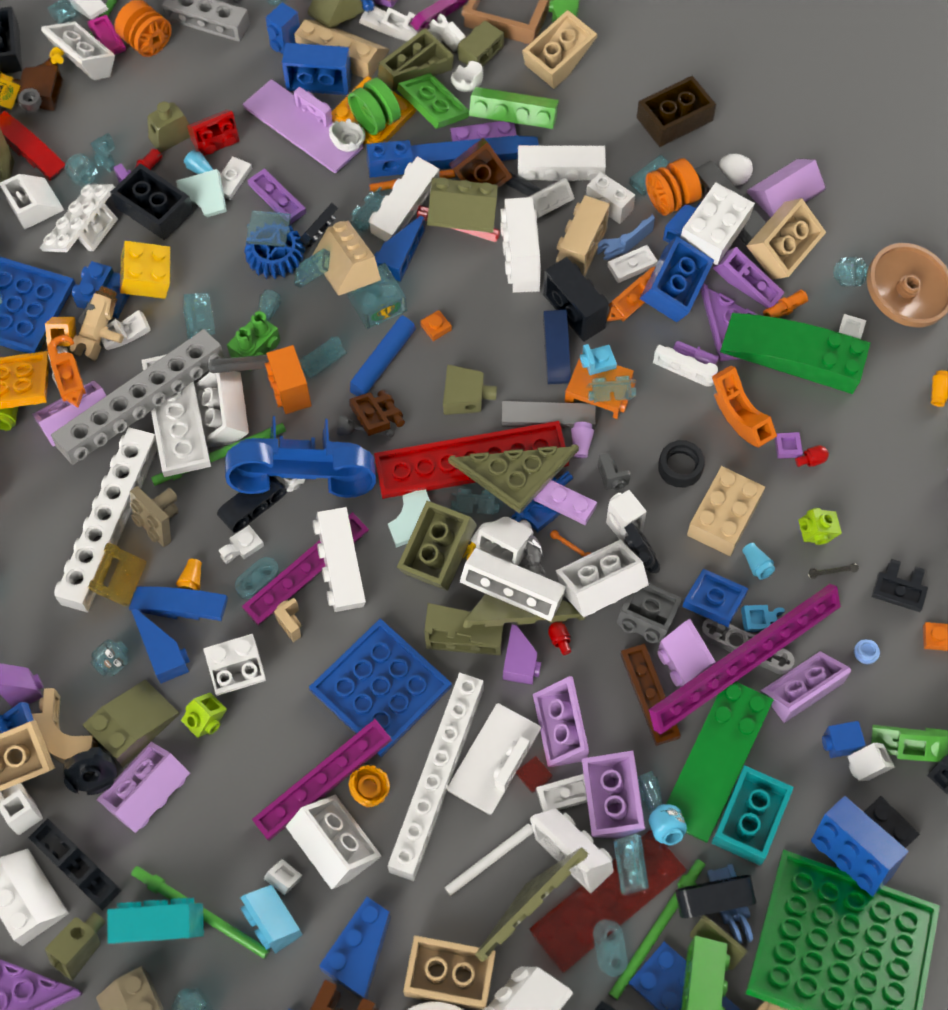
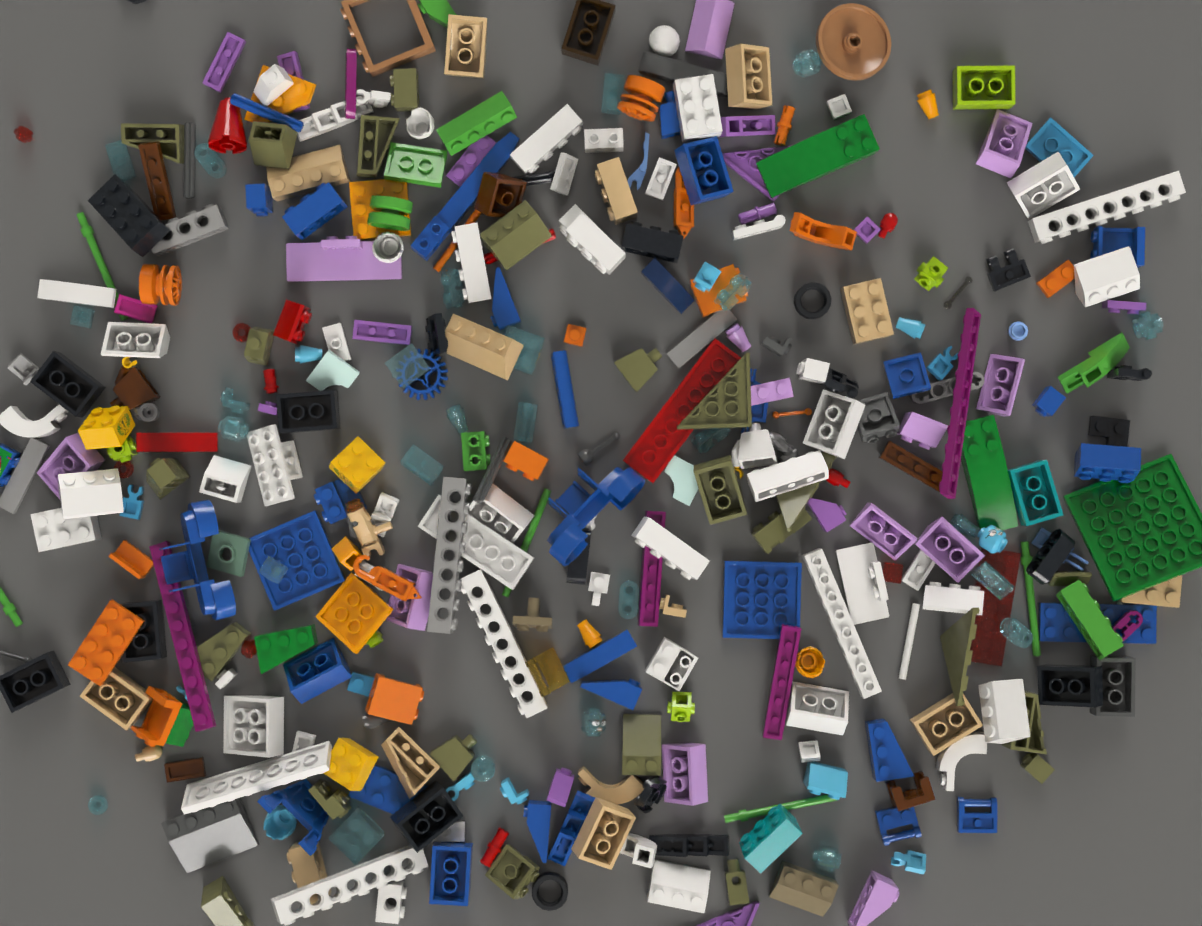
camera: 40 degrees left, 25 degrees up
clear light blue plate [294,248,330,288] -> none
reddish brown plate [349,390,405,436] -> none
white brick [848,743,895,781] -> none

